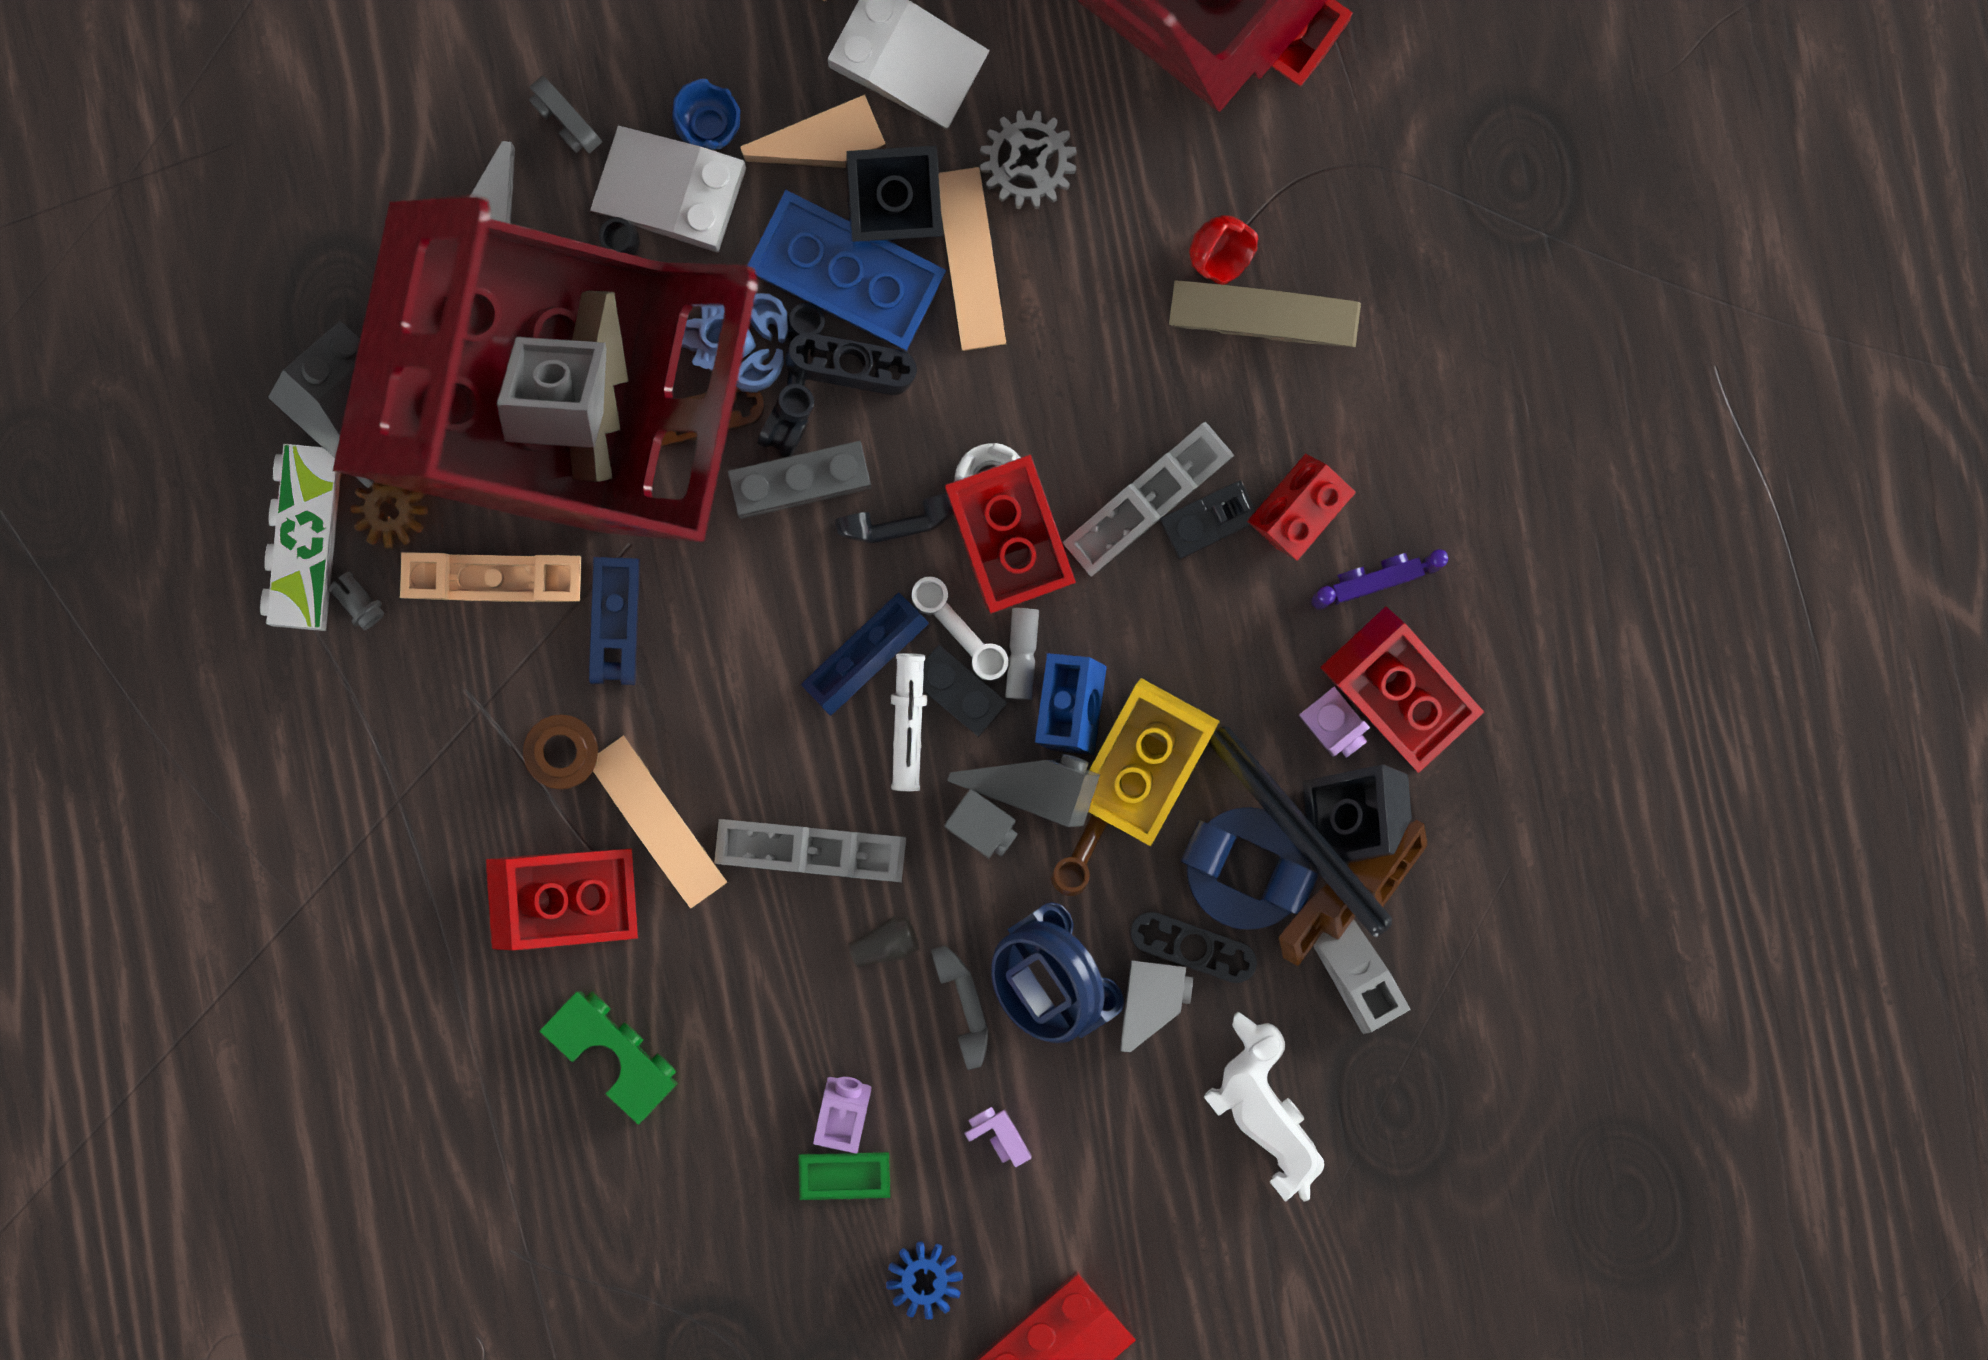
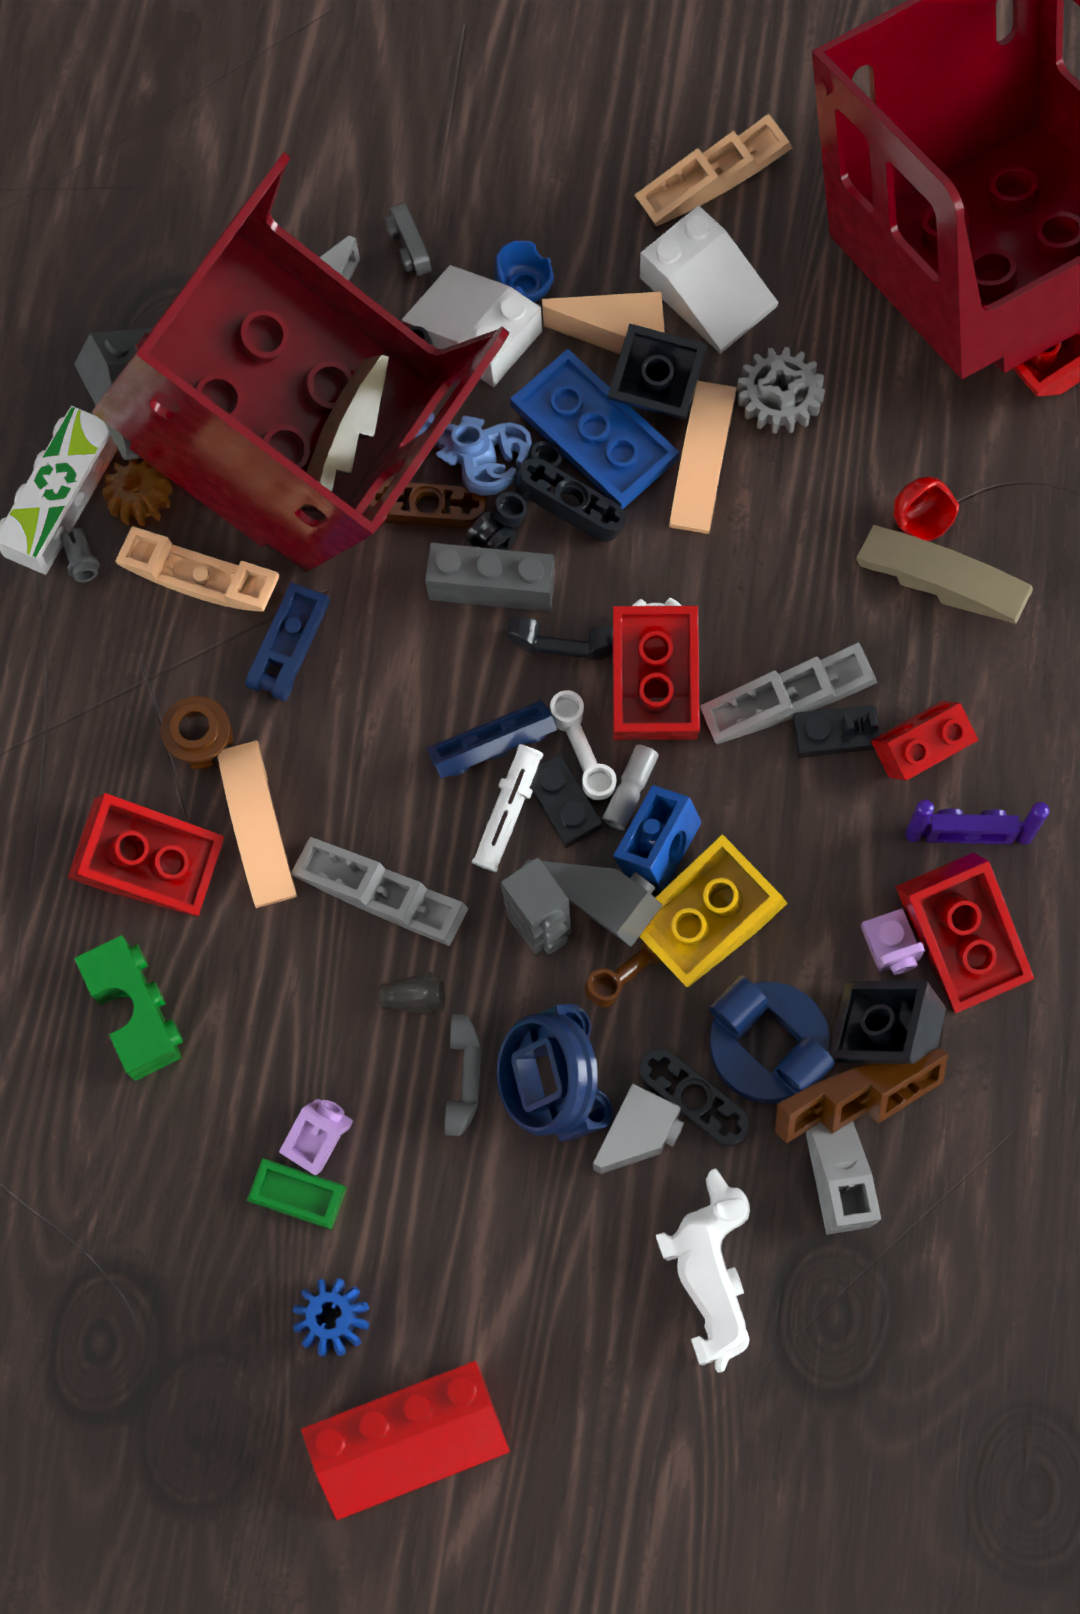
camera: 30 degrees right, 15 degrees down
light grey slope [497,337,606,448] -> none
lavender bracket [965,1107,1032,1168] -> none
black axle [1209,726,1392,937] -> none

